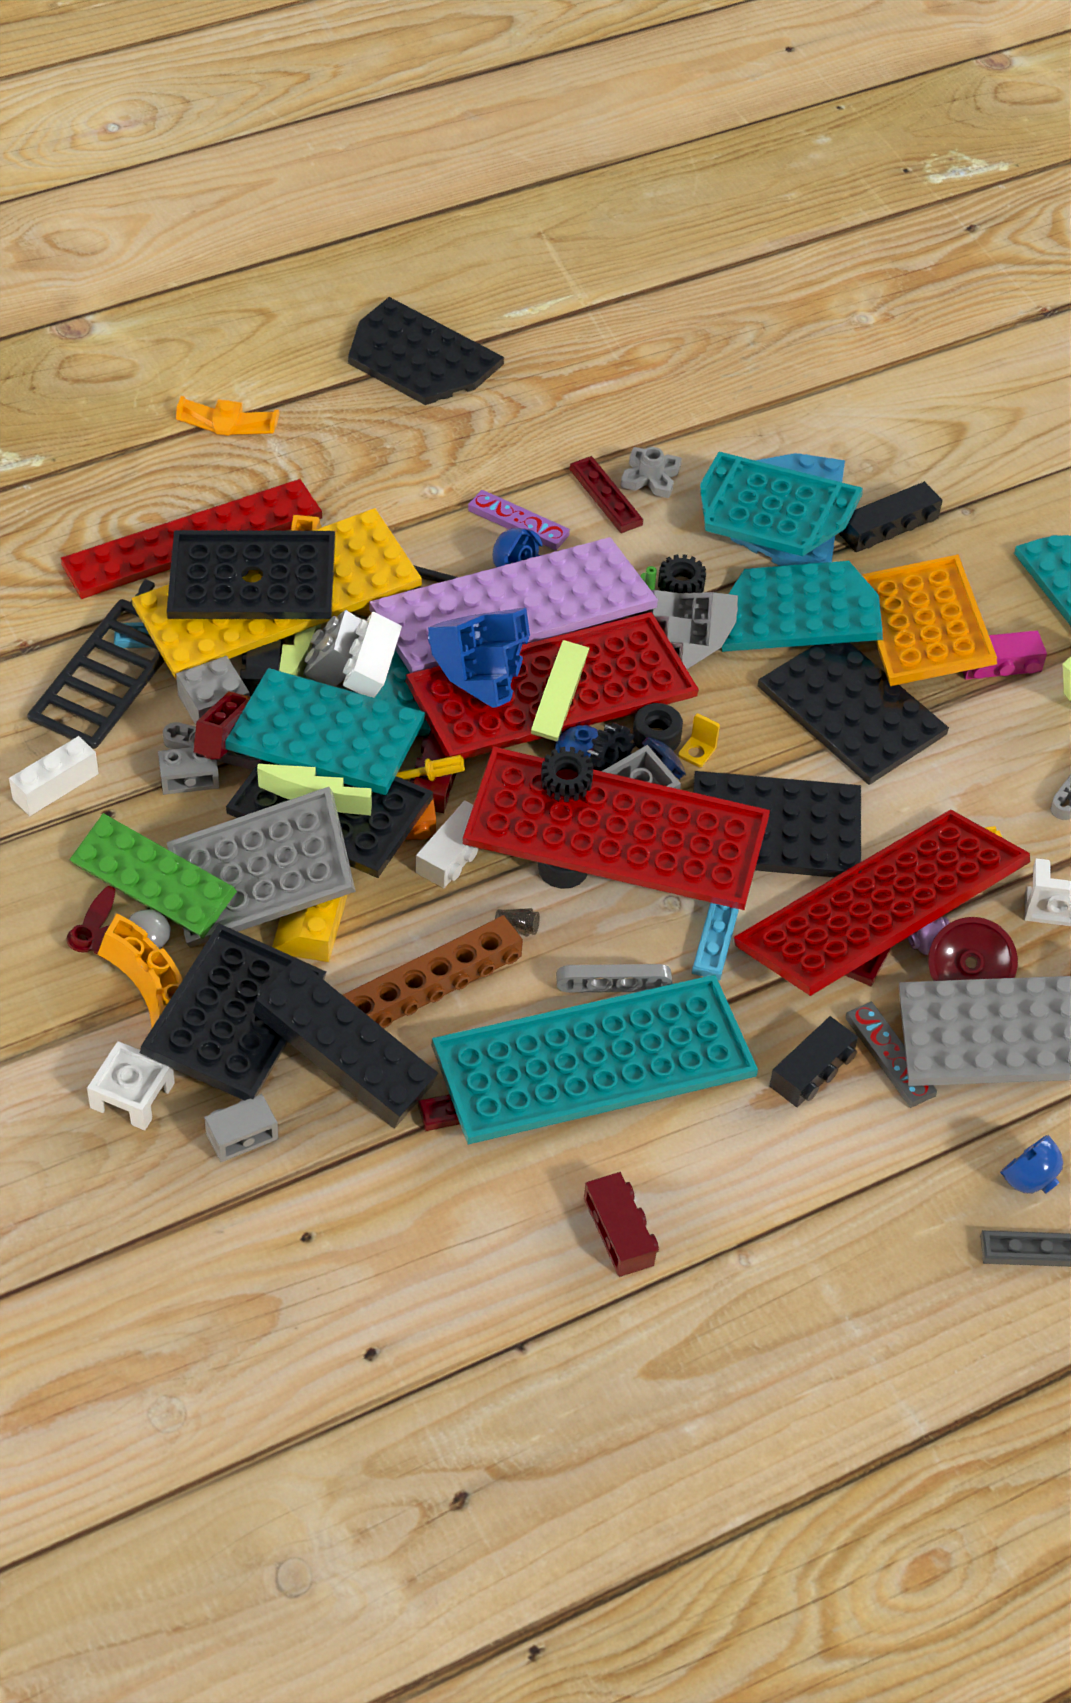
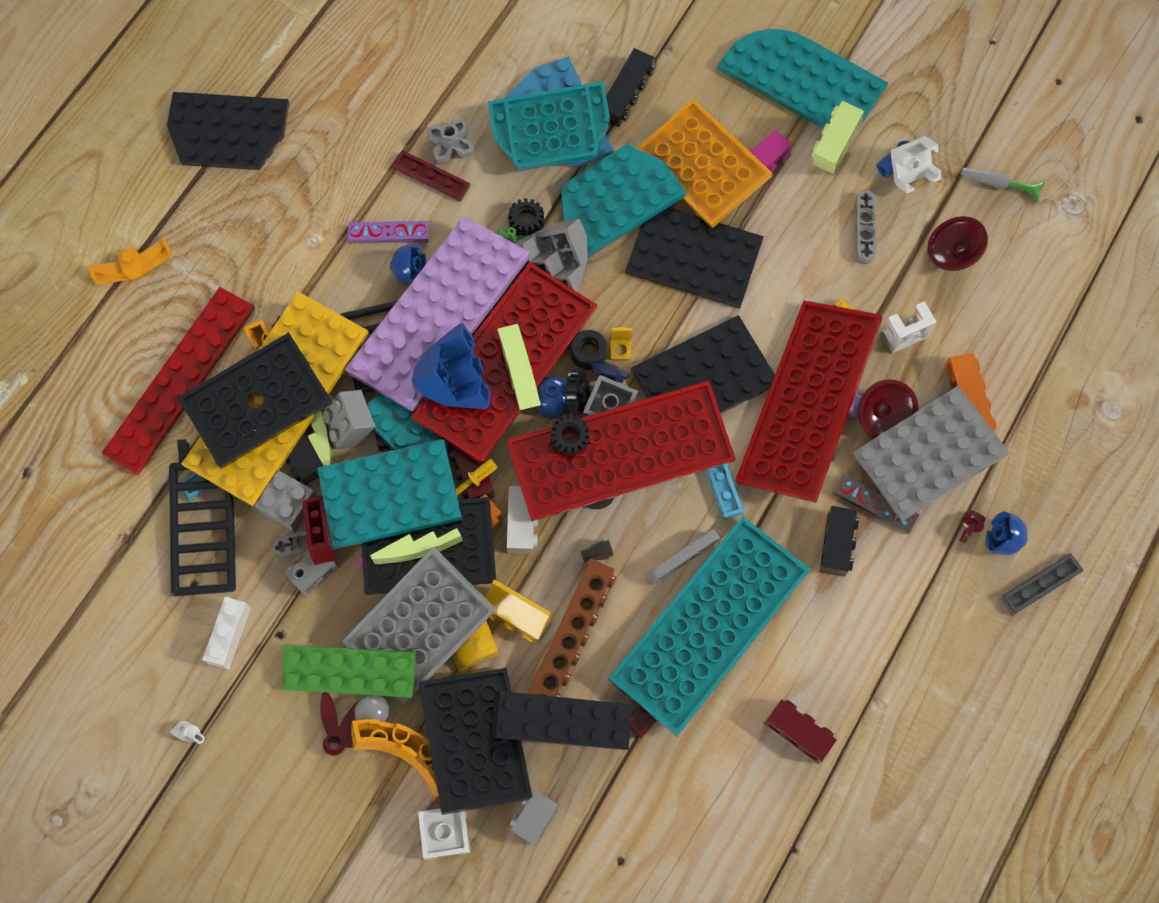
camera: 30 degrees left, 20 degrees up
white brick [343,612,402,698] -> none
none -> yellow slope [485,579,552,643]
none -> dark red piece [959,510,986,543]

